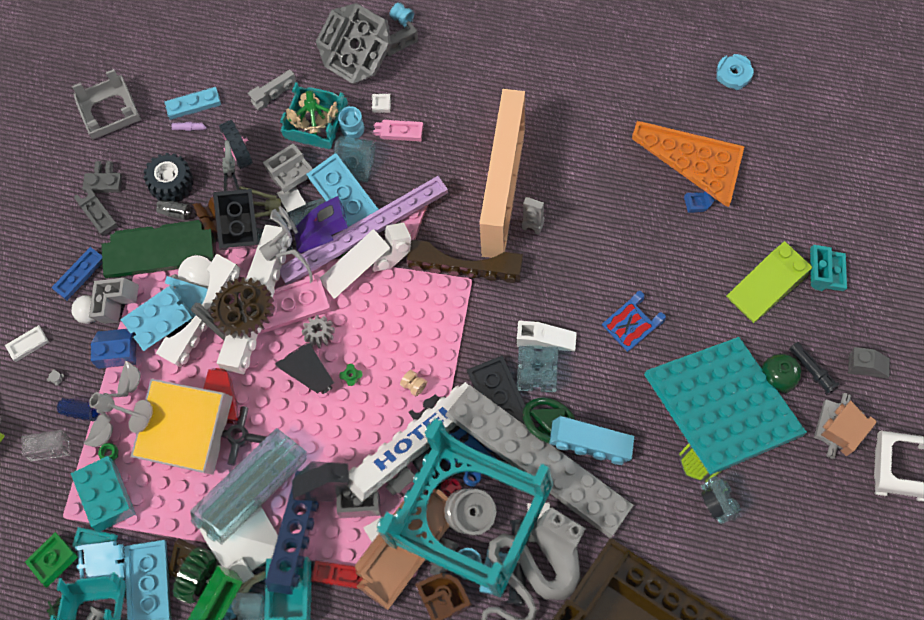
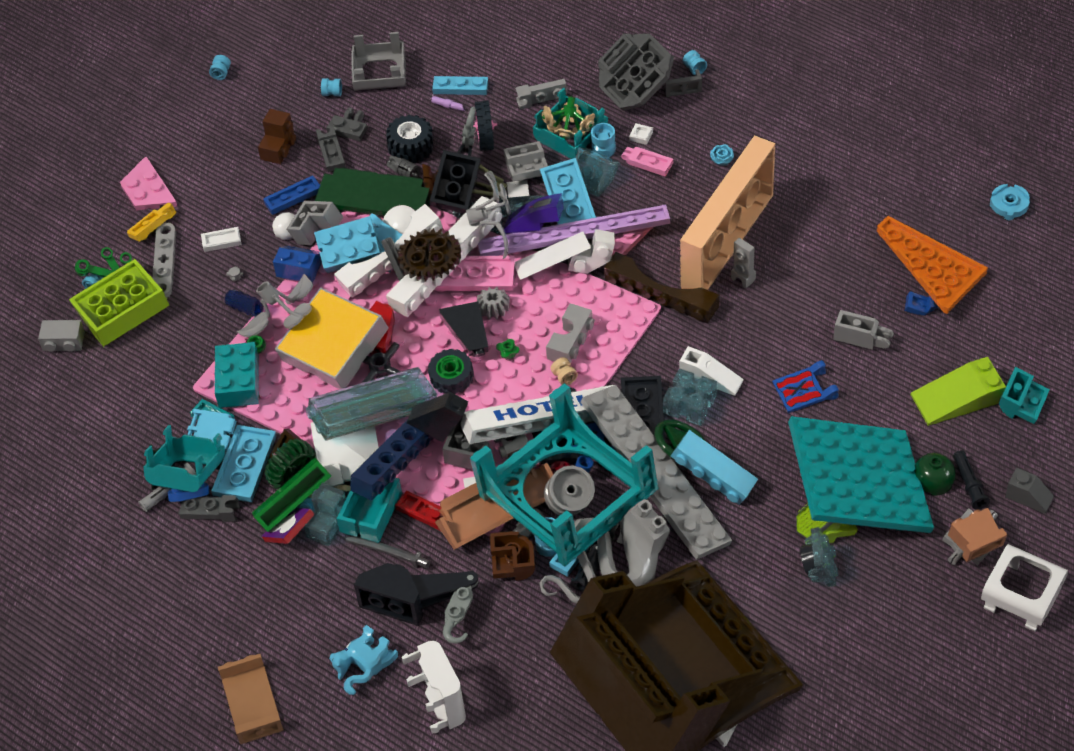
camera: 20 degrees right, 15 degrees down
clear brick [22,430,70,461] -> none
green plate [25,532,78,587] -> none
none -> reddish brown brick [258,109,296,165]
none -> medium azure wheel [321,78,342,96]
none -> black wheel [428,349,474,394]
none -> light grey arch [546,303,595,363]
none -> medium azure plate [710,144,734,166]
none -> light grey hinge [833,310,894,350]

